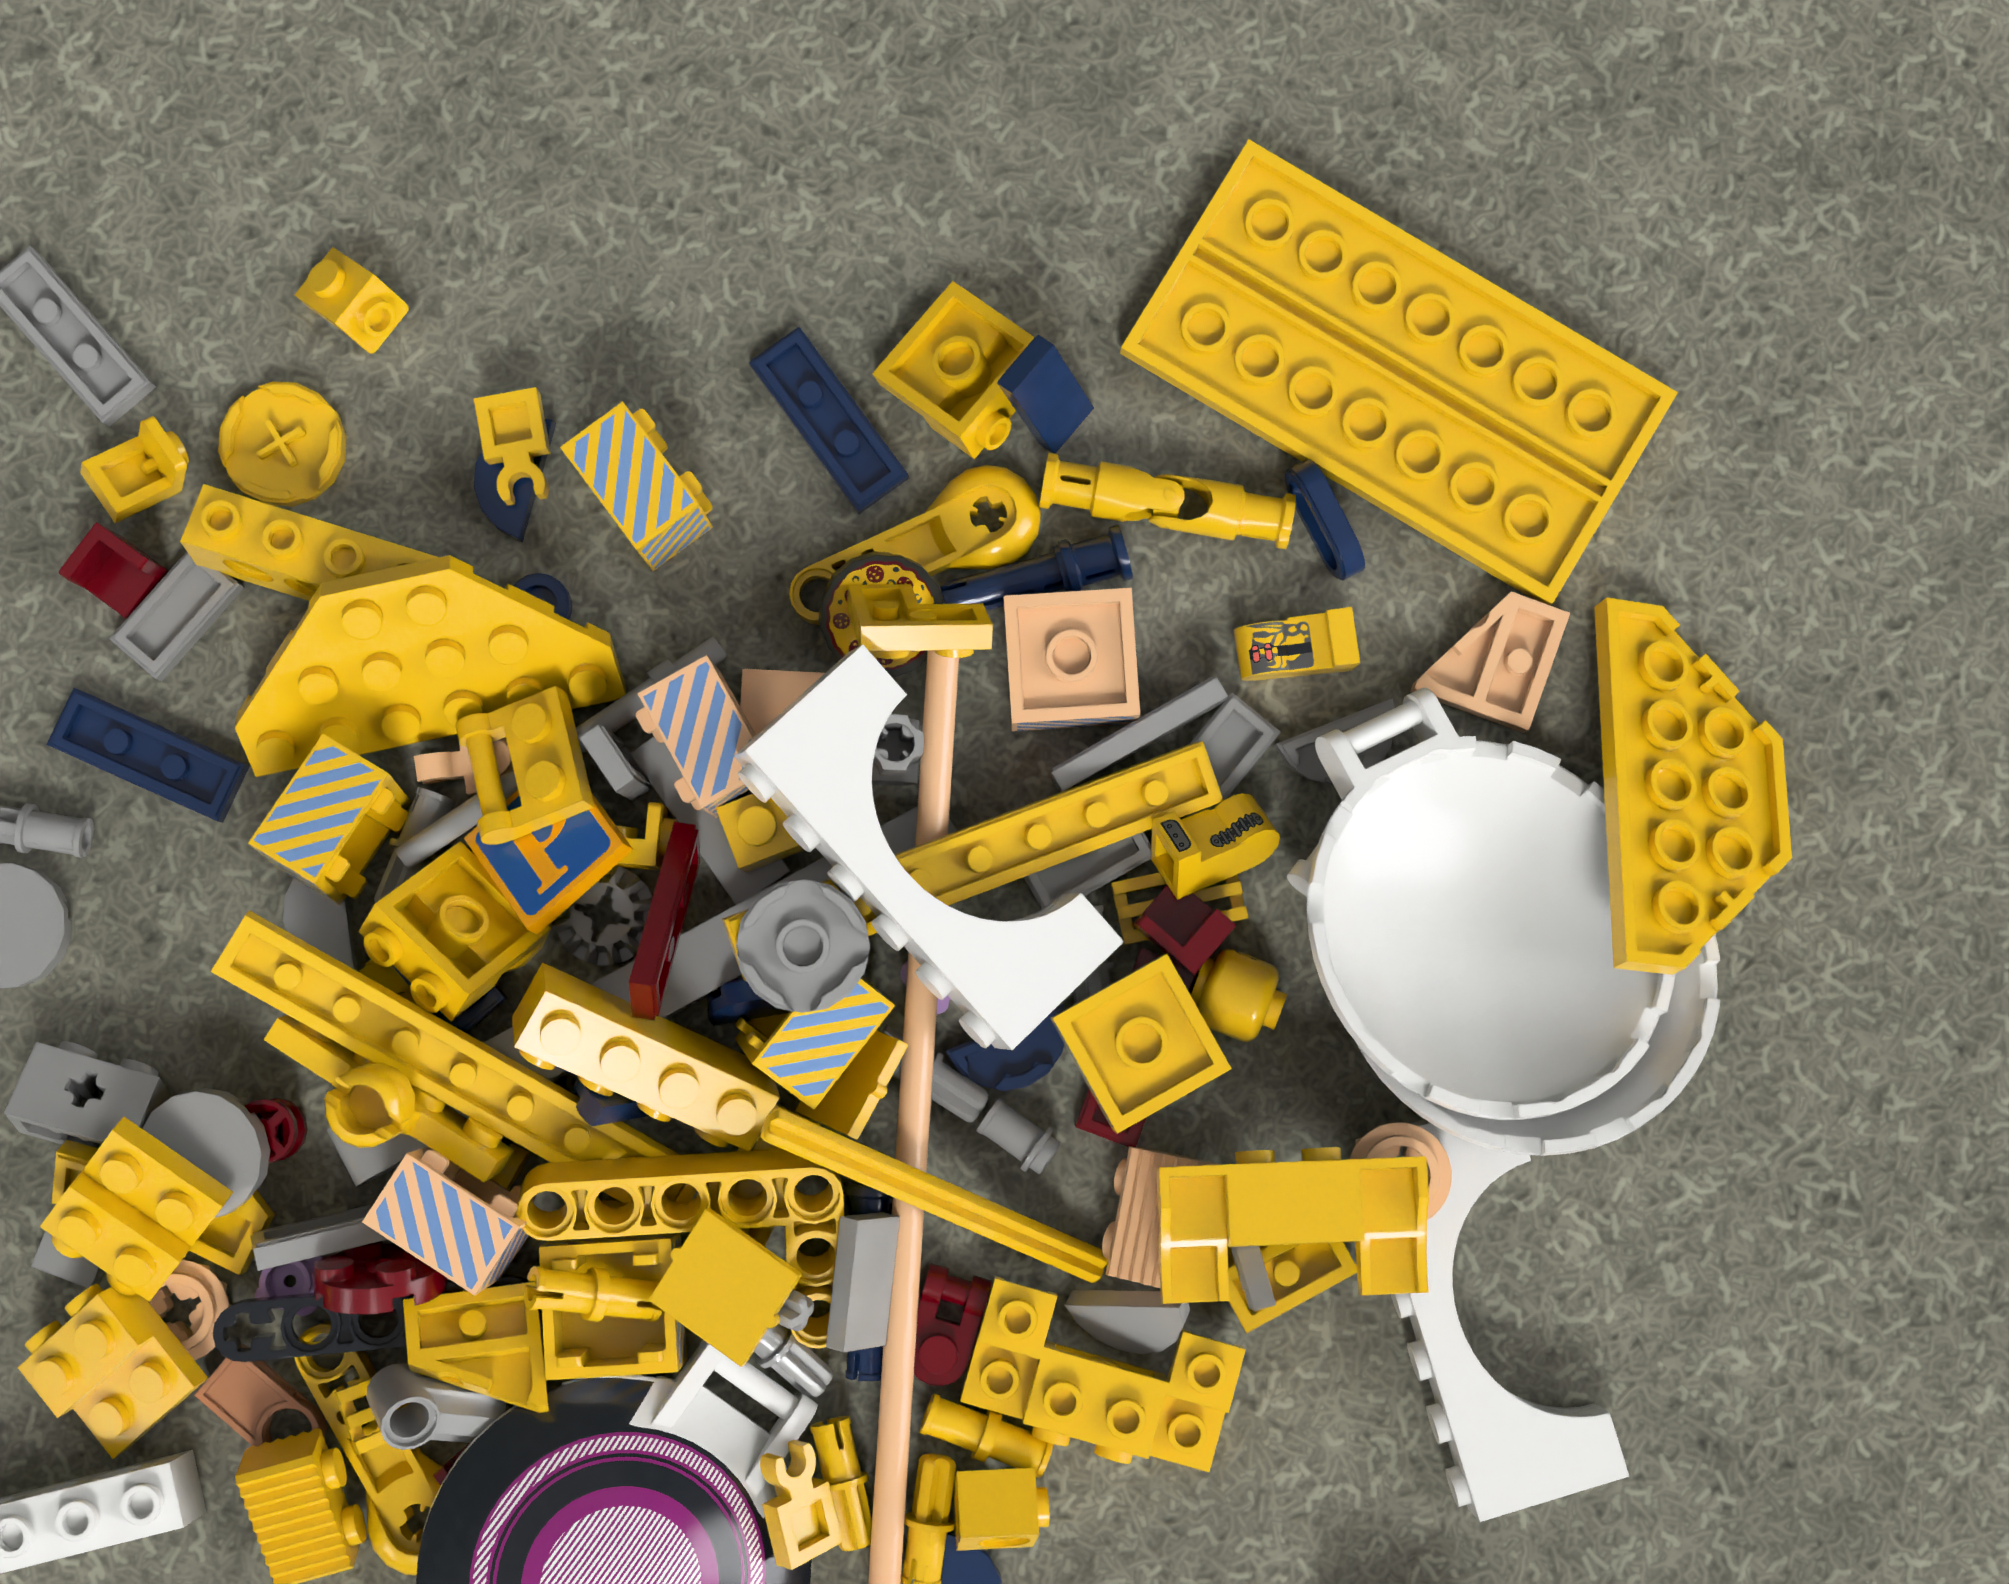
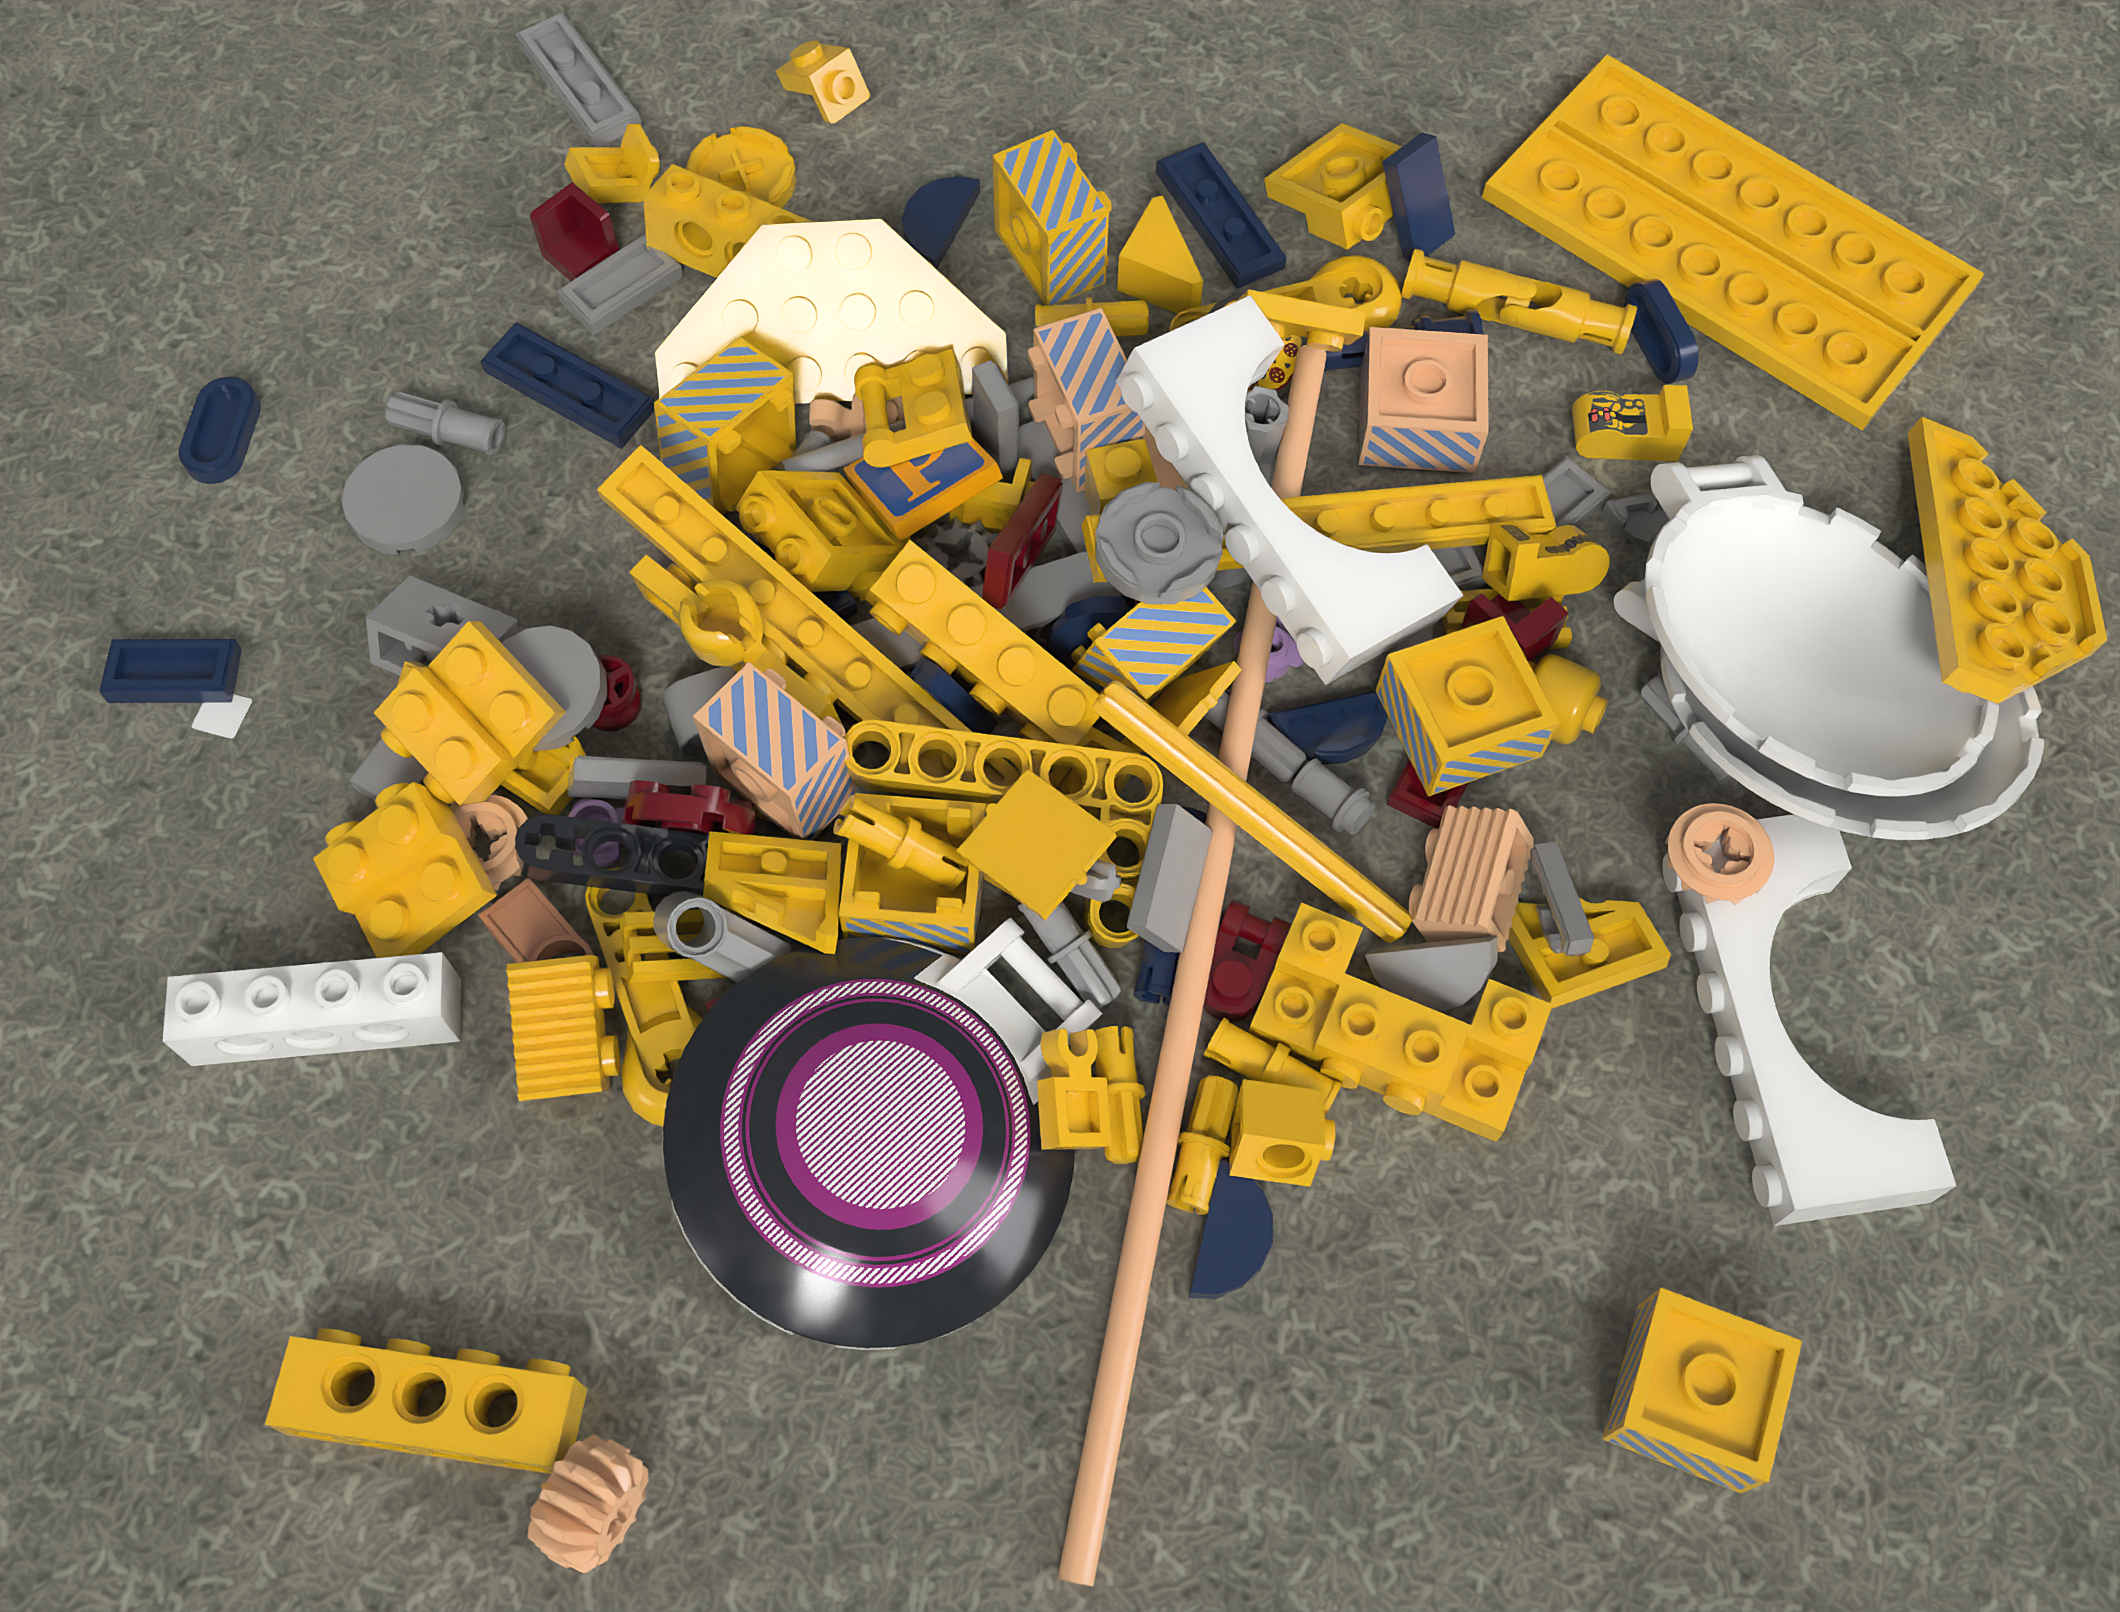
camera: 10 degrees right, 20 degrees down
yellow plate [473,387,551,506] -> none
light grey tile [1050,677,1228,793] -> none
yellow bracket [1156,1147,1429,1304] -> none
light nougat wing [1410,591,1570,733] -> none
none -> yellow axle [1035,297,1149,336]
none -> yellow slope [1117,195,1203,314]

